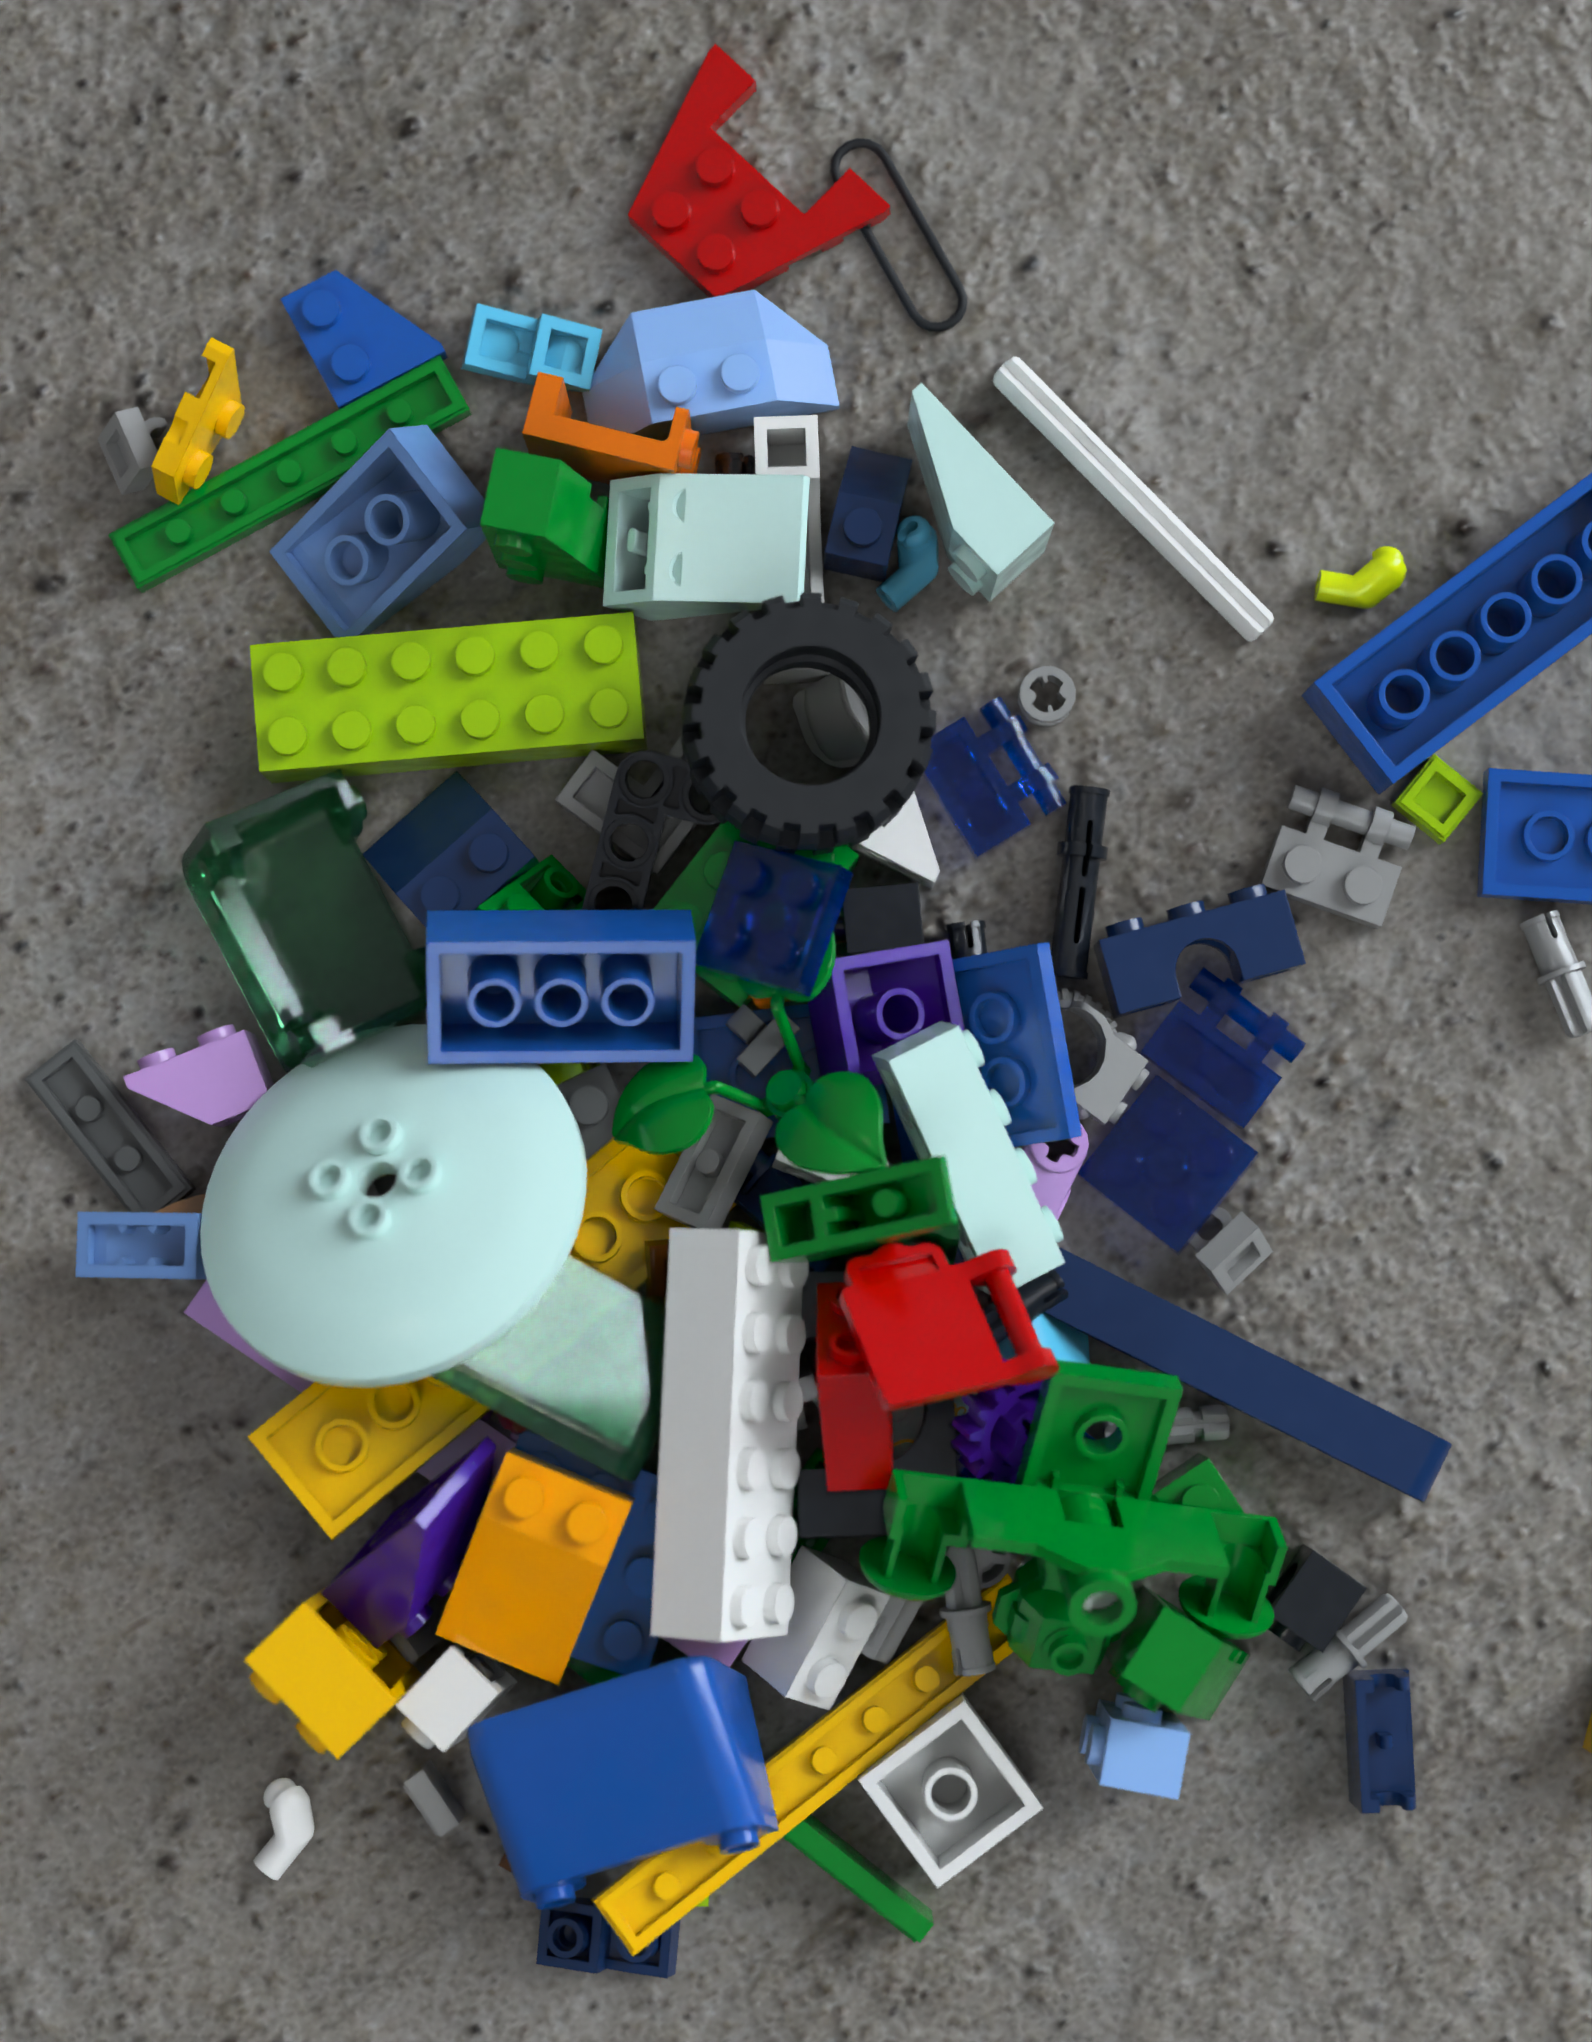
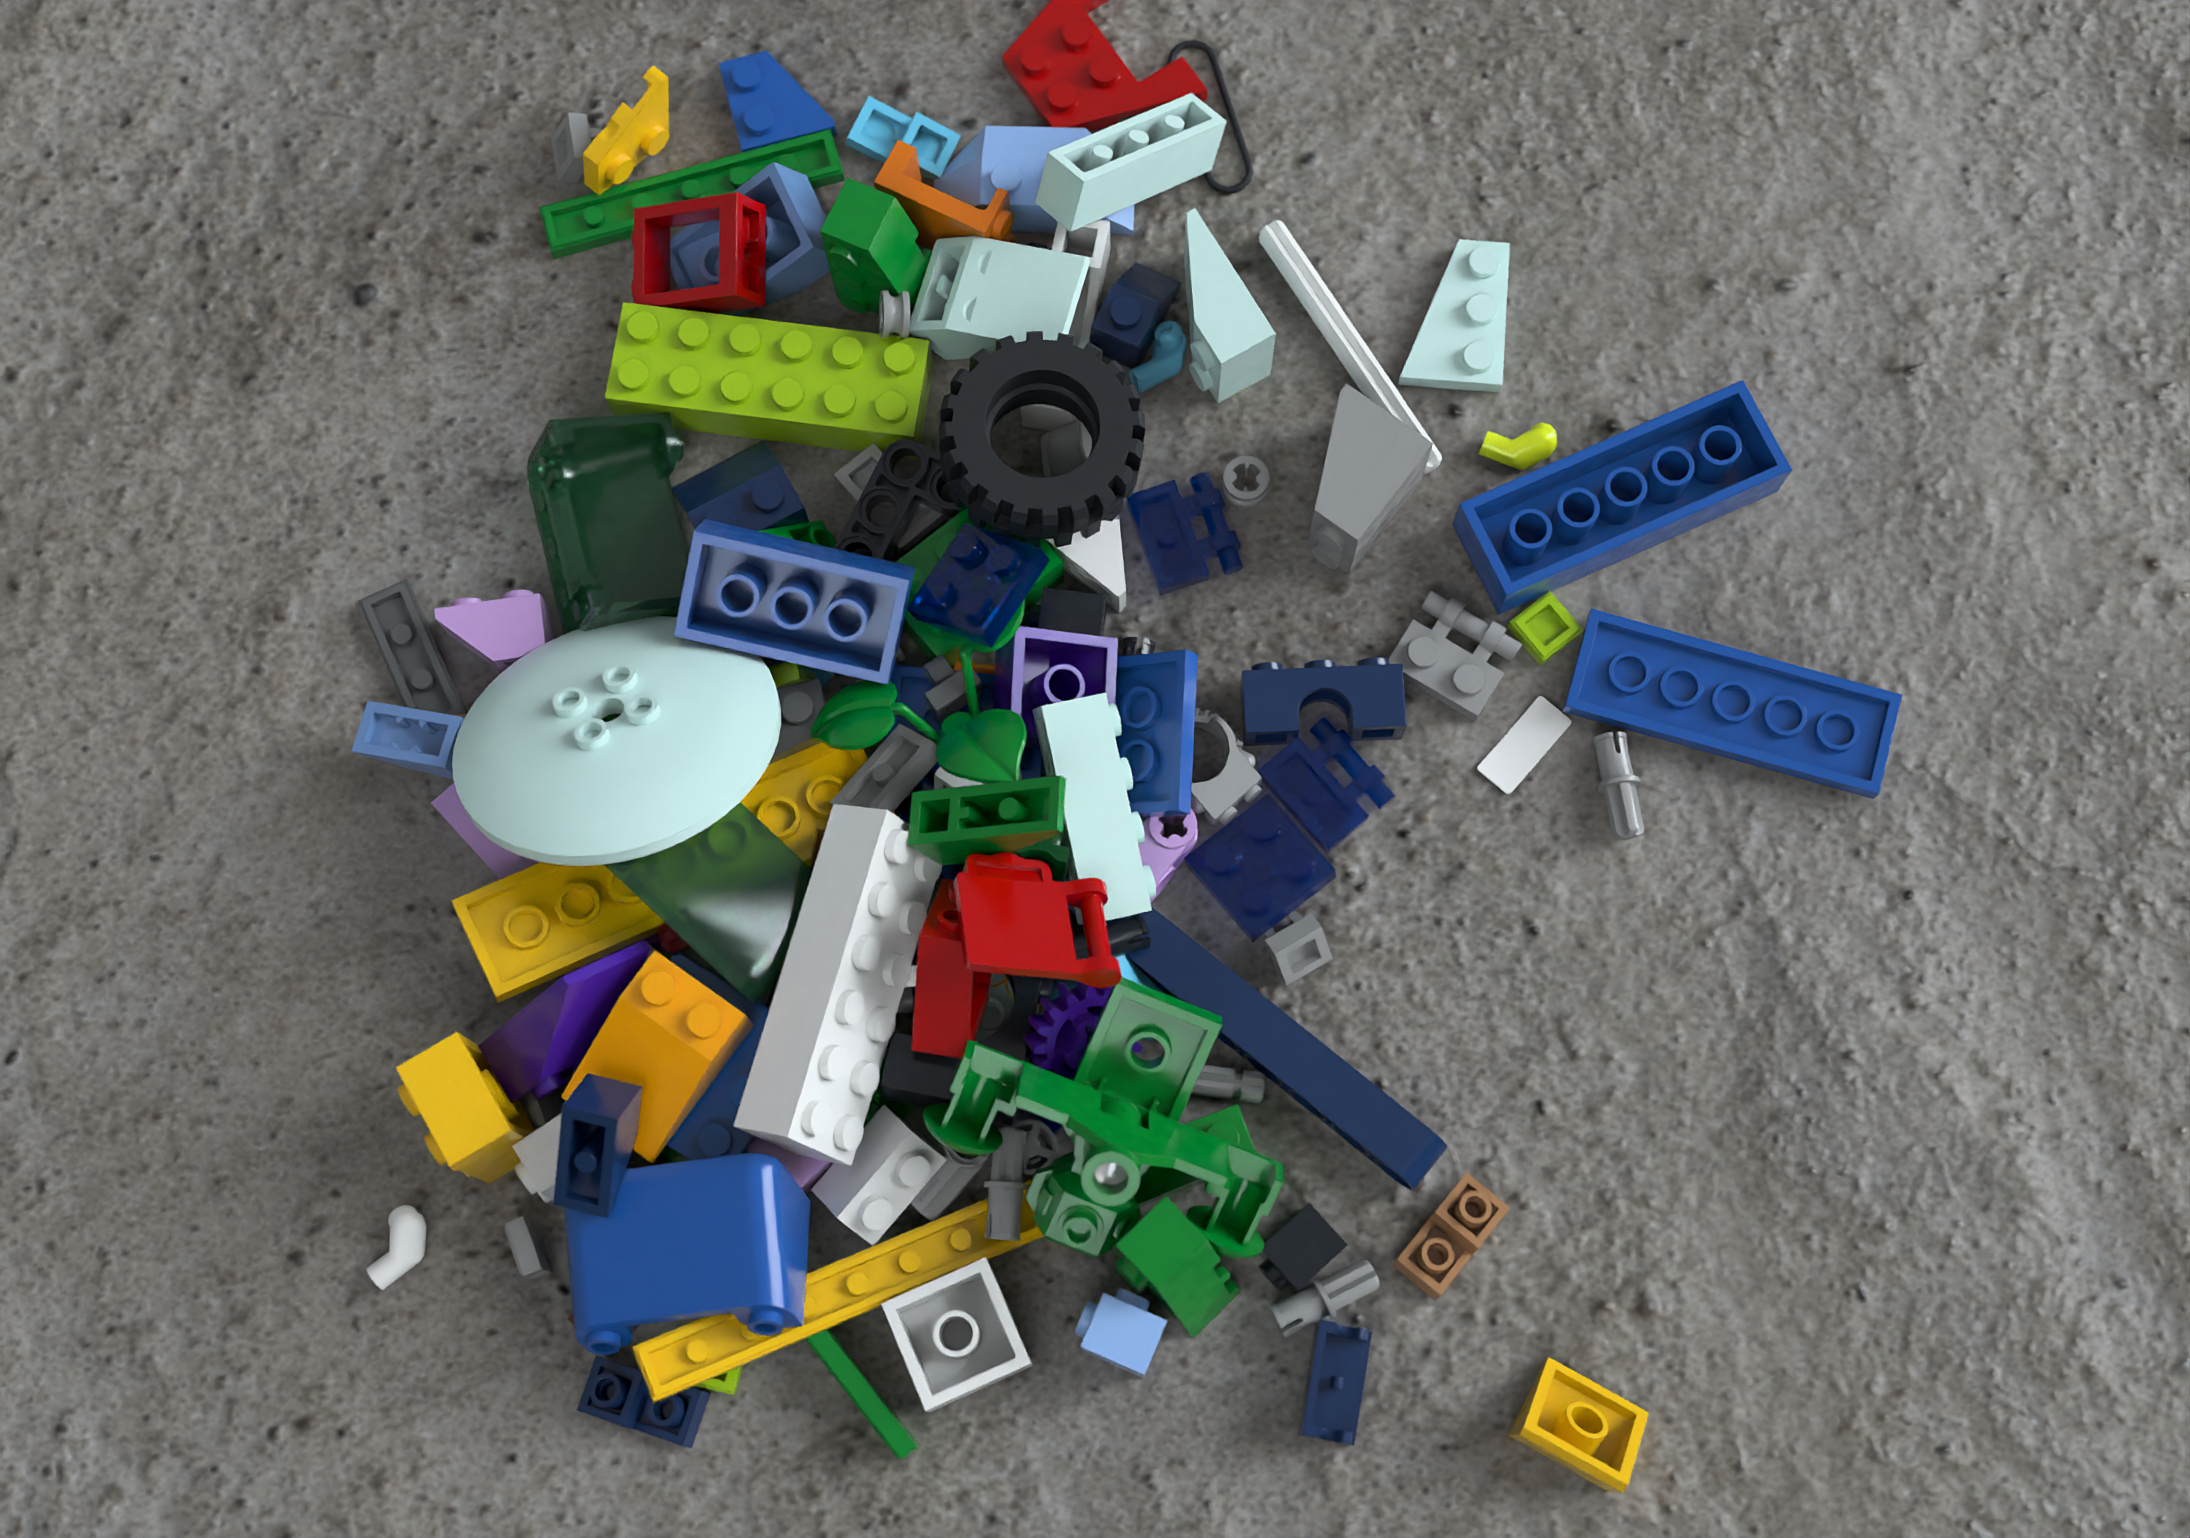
camera: 15 degrees right, 10 degrees down
black pin [1051,785,1110,980] -> none
none -> dark blue slope [553,1073,642,1218]
none -> red window [631,192,766,313]
none -> light grey bush [879,290,910,339]
none -> light aqua brick [1035,93,1227,232]
none -> light grey slope [1307,383,1433,574]
none -> medium nougat slope [1392,1172,1510,1301]
none -> light aqua wing [1398,239,1510,393]
none -> white sticker [1477,696,1571,794]

